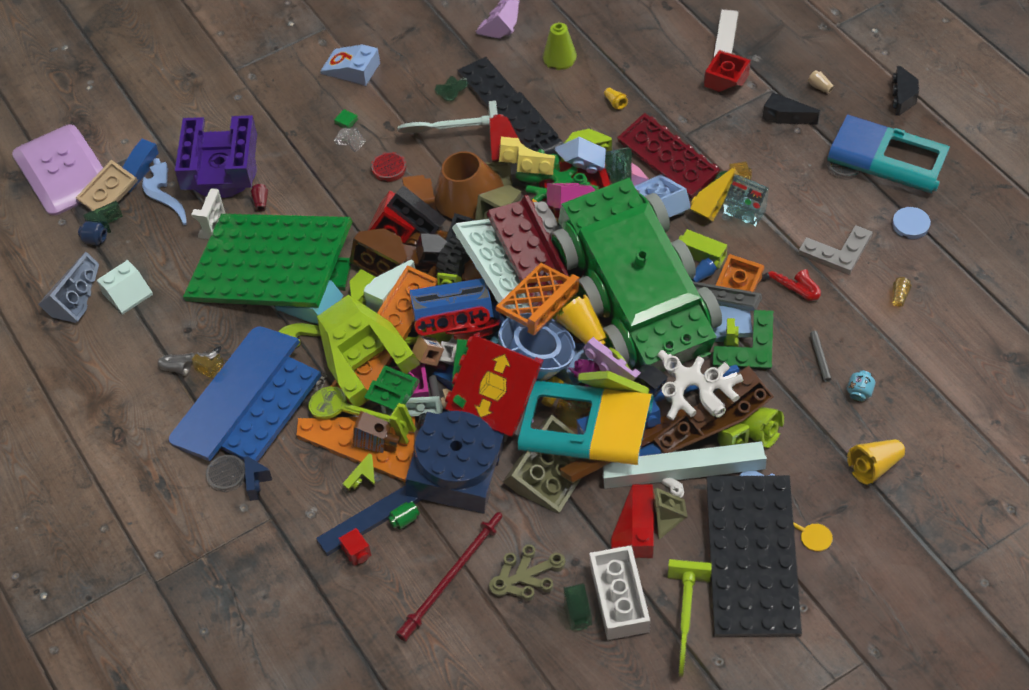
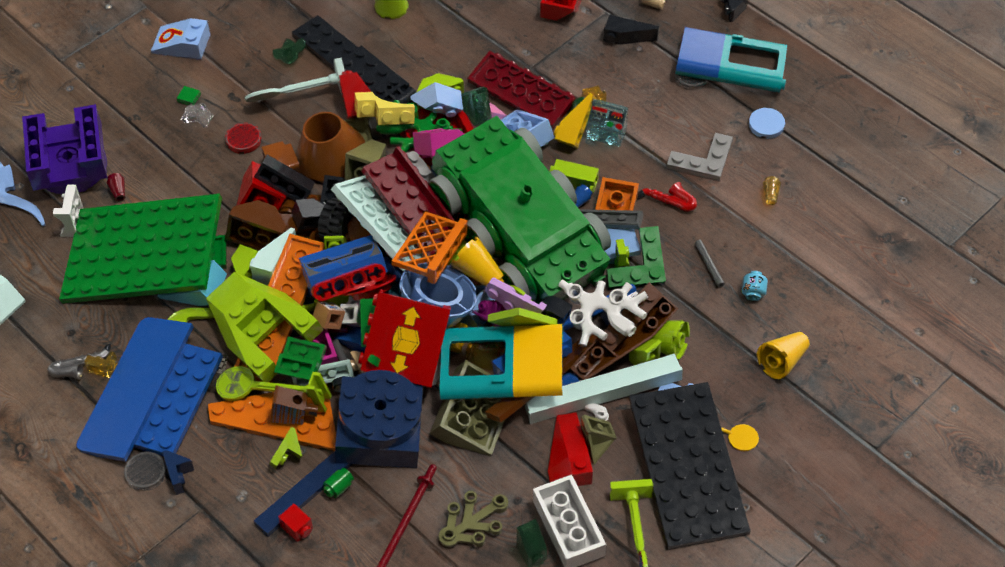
camera: 15 degrees left, 0 degrees up
yellow cone [604,88,628,109] -> none

